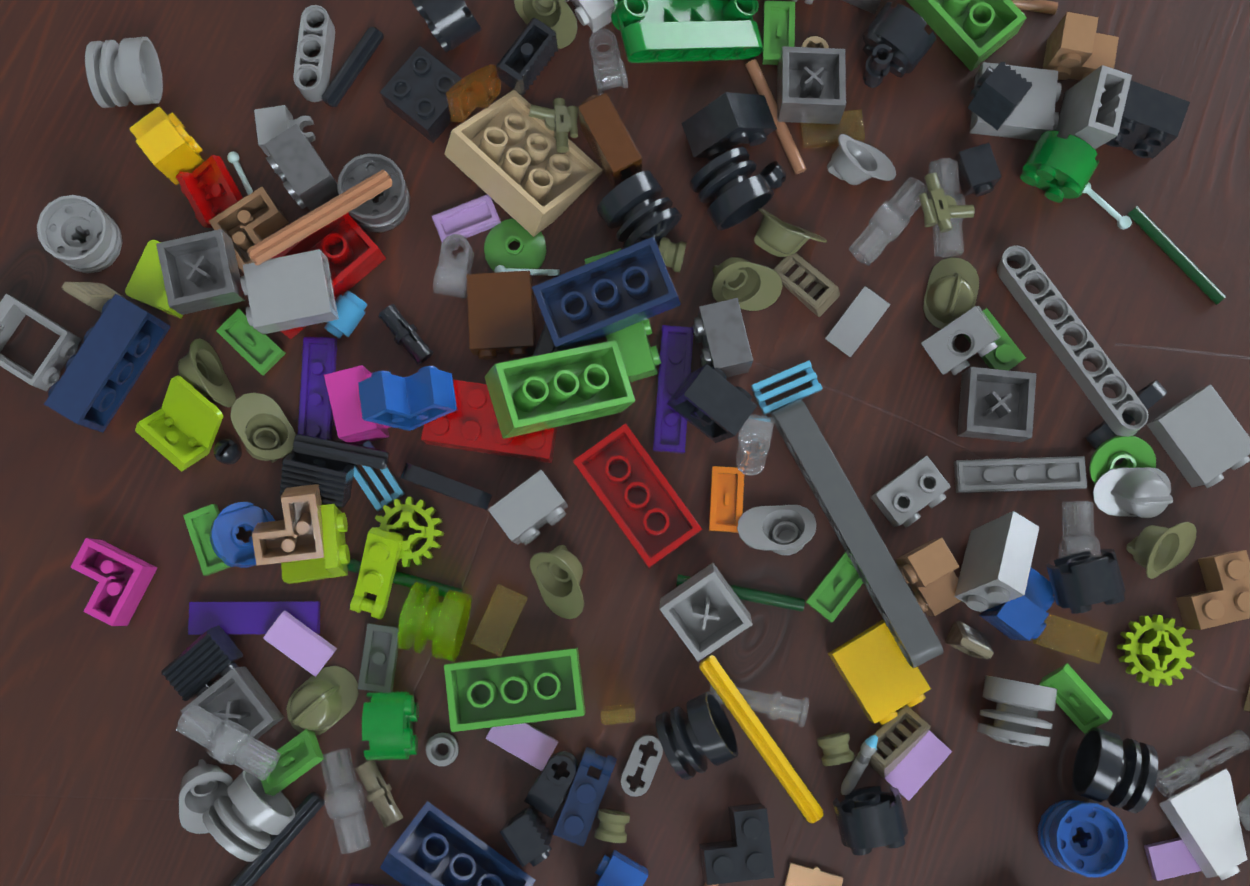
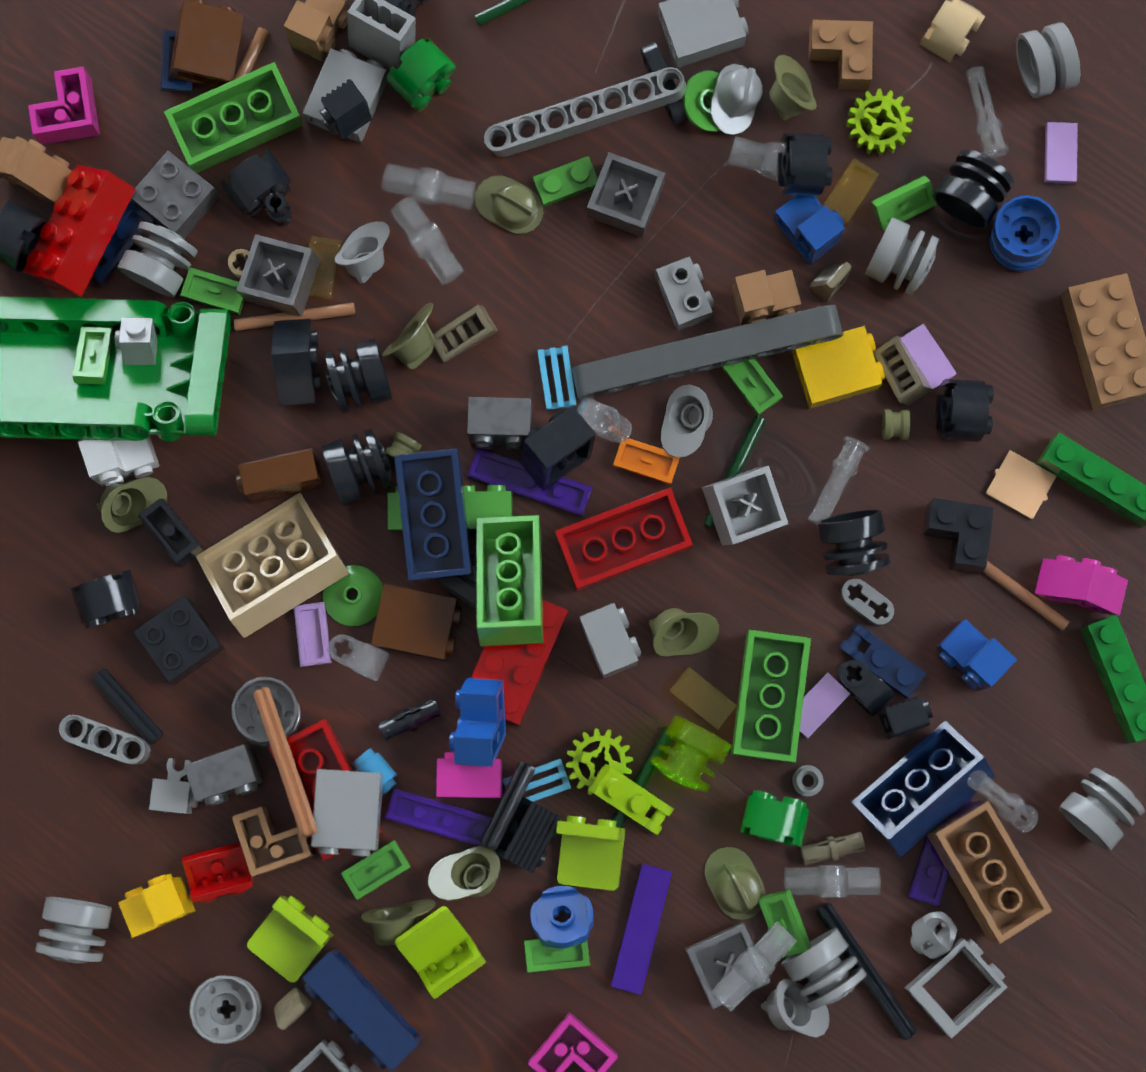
camera: 80 degrees left, 0 degrees up
flat silver brick [156,229,245,315] -> none
black brick [161,625,243,701] -> none
black hinge [214,438,242,465] -> none
light aqua hinge [227,151,253,195] -> none
medium nougat brick [252,484,324,566] -> none
lavender tile [263,610,337,677] -> none
dark grey plate [358,624,402,692] -> none
black beam [400,463,492,510] -> none
clear orange slope [446,64,501,123] -> none
light aqua hinge [494,265,560,276] -> none
olive piece [529,98,578,153] -> none
clear piece [589,29,628,95] -> none
olive wheel [594,809,630,843] -> none
clear yellow tile [601,703,636,725] -> none
yellow axle [699,655,823,824] -> none
olive piece [711,257,783,311] -> none
black hinge [759,161,786,189] -> none
light grey slope [825,286,891,357] -> none
light grey piece [841,735,878,795] -> none
olive piece [919,173,975,233] -> none
light grey brick [921,306,1001,375] -> none
black brick [952,142,1002,197] -> none
light grey tile [954,456,1087,493] -> none
light grey brick [954,511,1039,612] -> none
light aqua hinge [1083,182,1132,230] -> none
white slope [1159,769,1247,880] -> none

